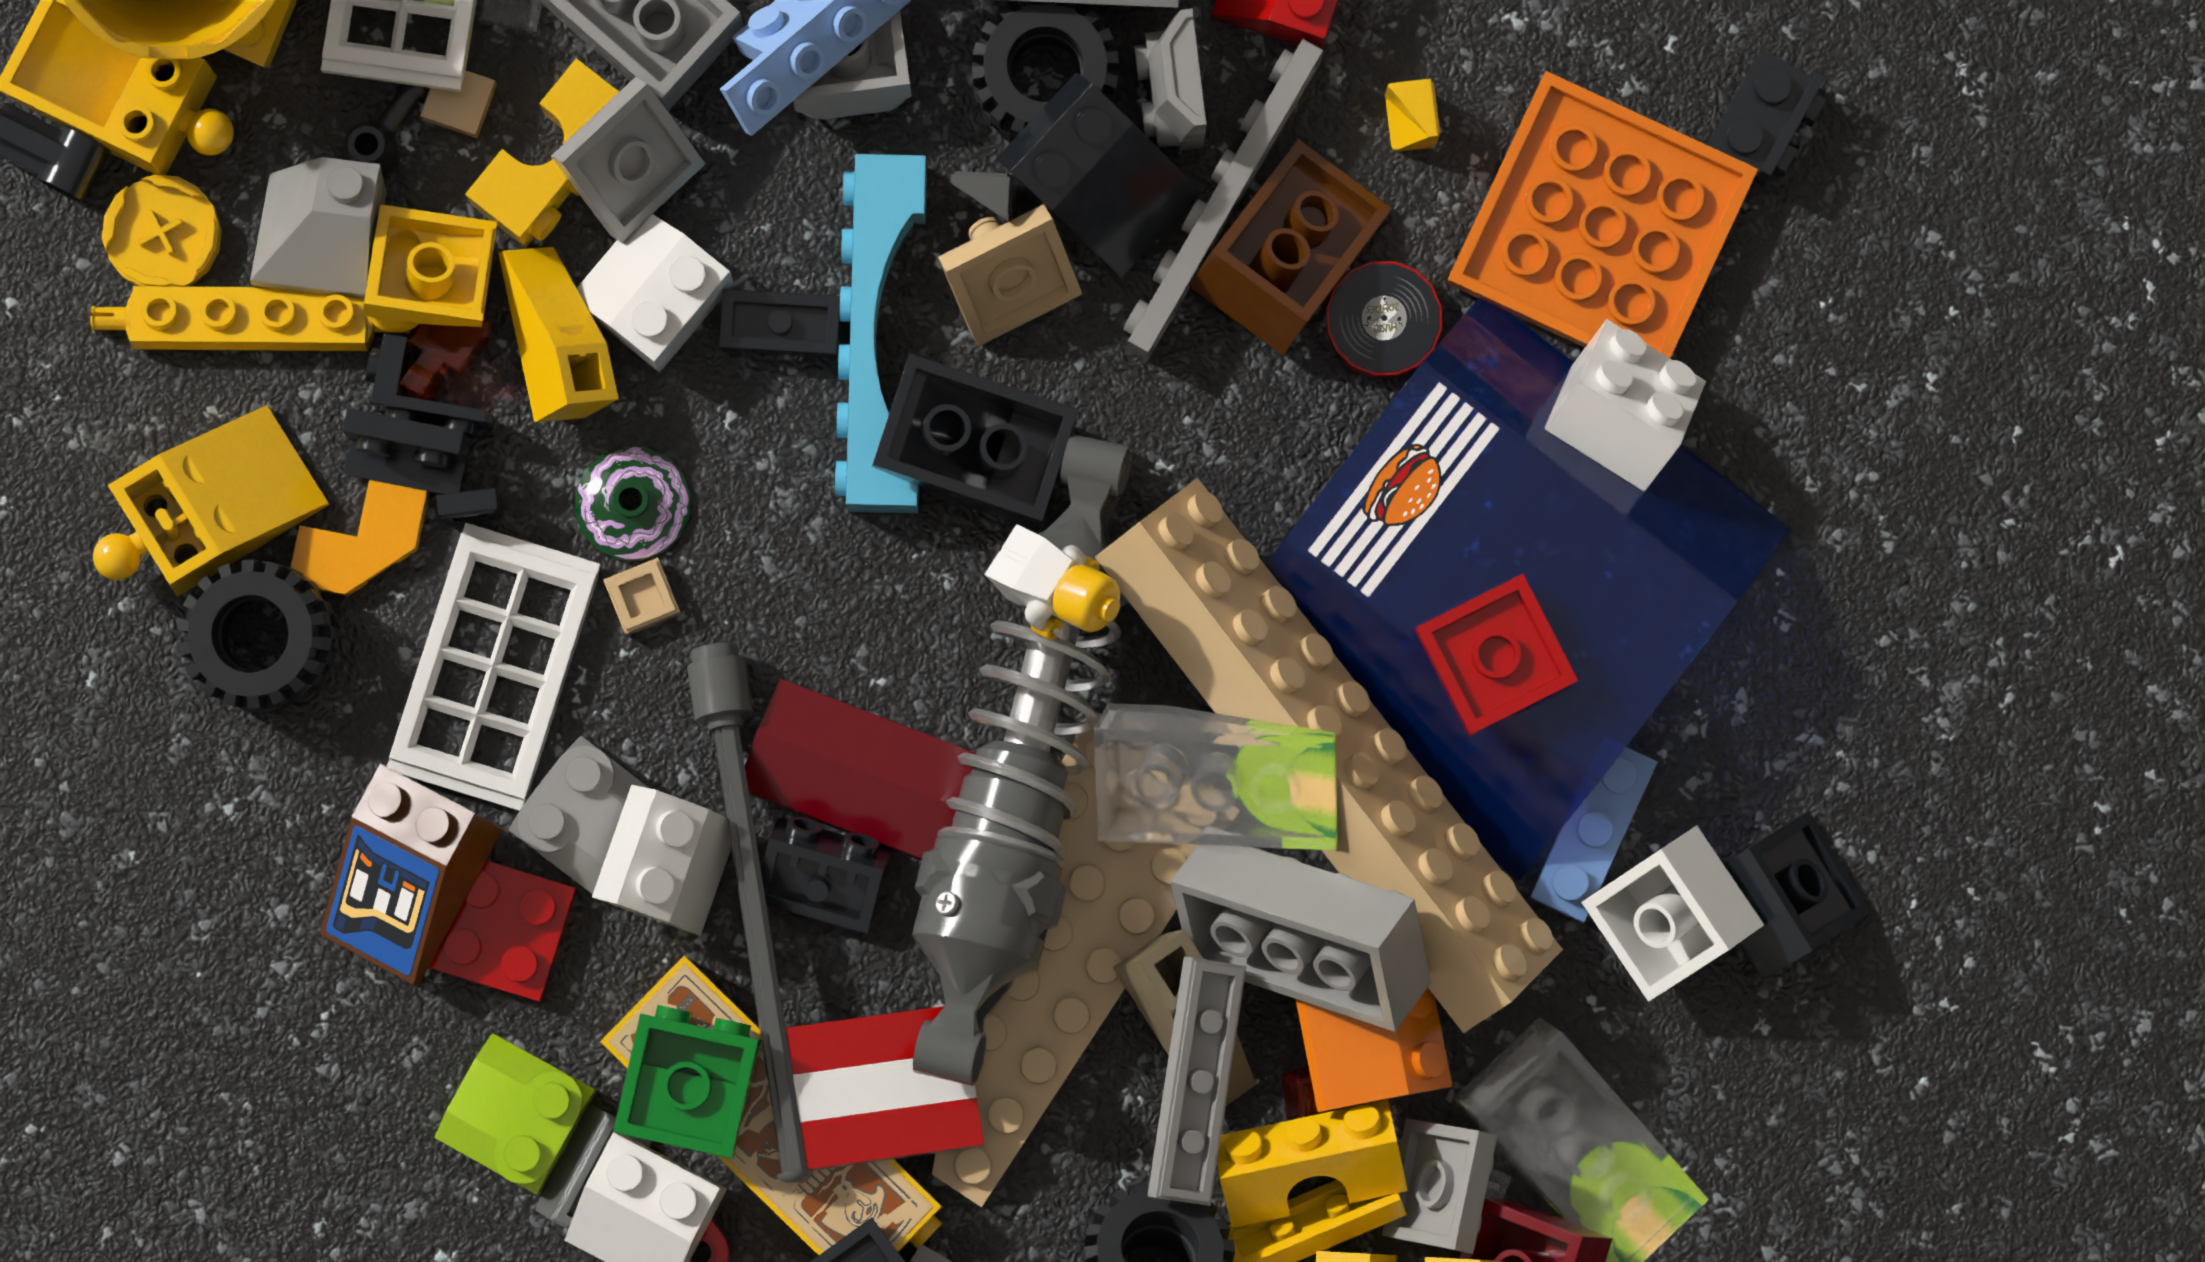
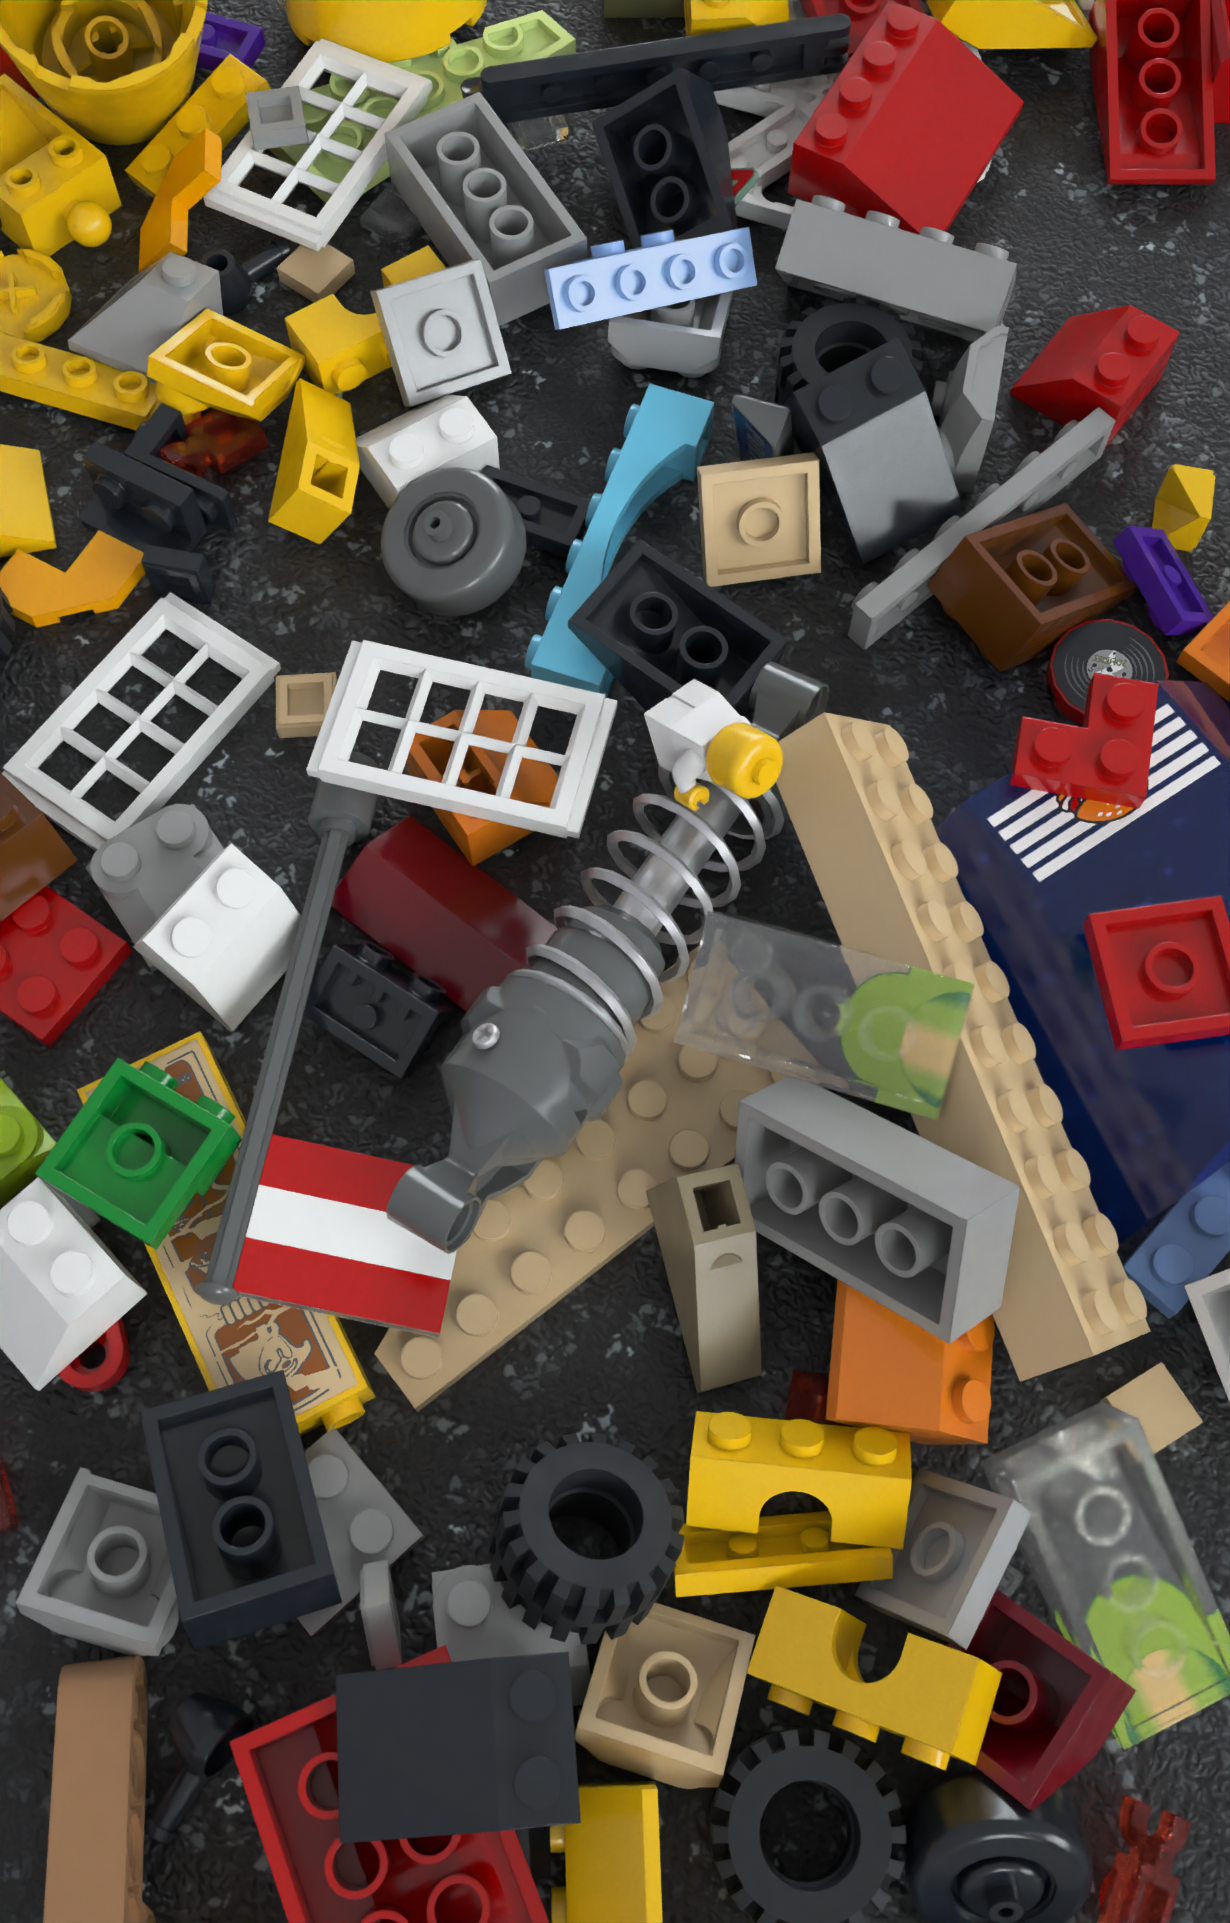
camera: 20 degrees right, 15 degrees down
dish [575,446,691,562] -> none
light grey tile [1147,956,1247,1206] -> none
none -> light orange tile [139,128,222,272]
none -> white piece [306,640,617,839]
none -> dark grey wheel [380,467,526,616]
none -> orange slope [406,710,559,866]
none -> red plate [1009,672,1159,809]
none -> tan tile [1100,1362,1203,1461]
none -> dark purple plate [1112,526,1214,637]

